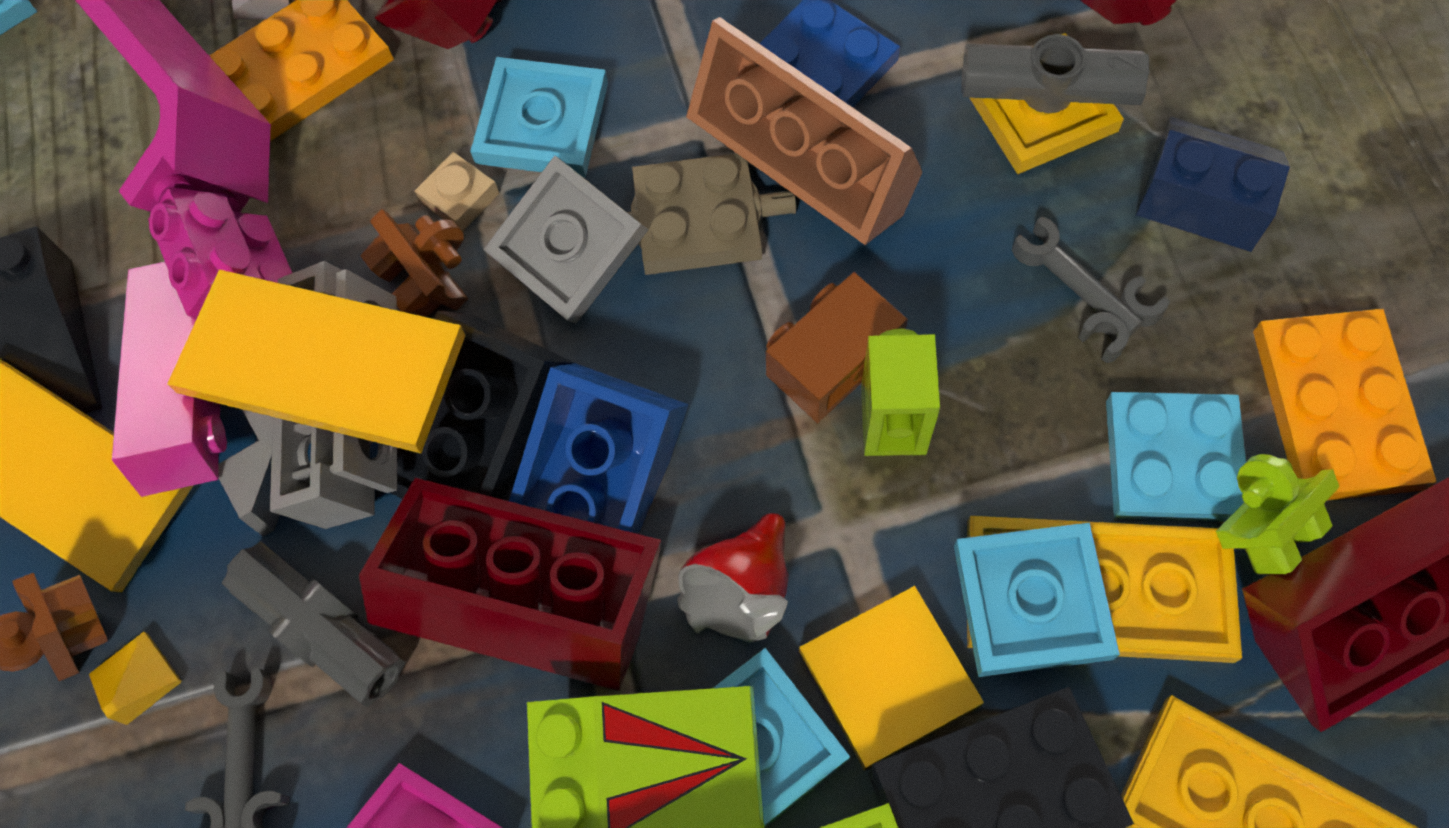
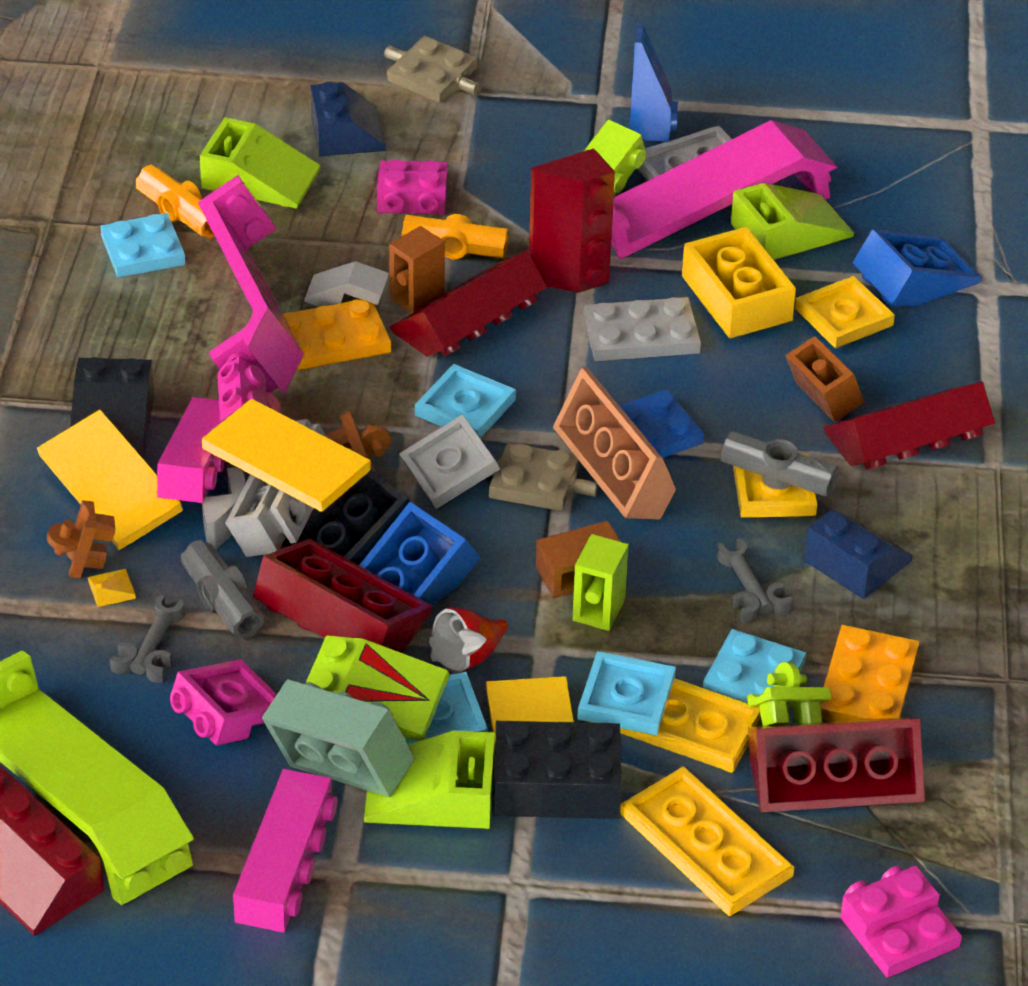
camera: 15 degrees right, 25 degrees down
tan plate [415,152,500,231] -> none

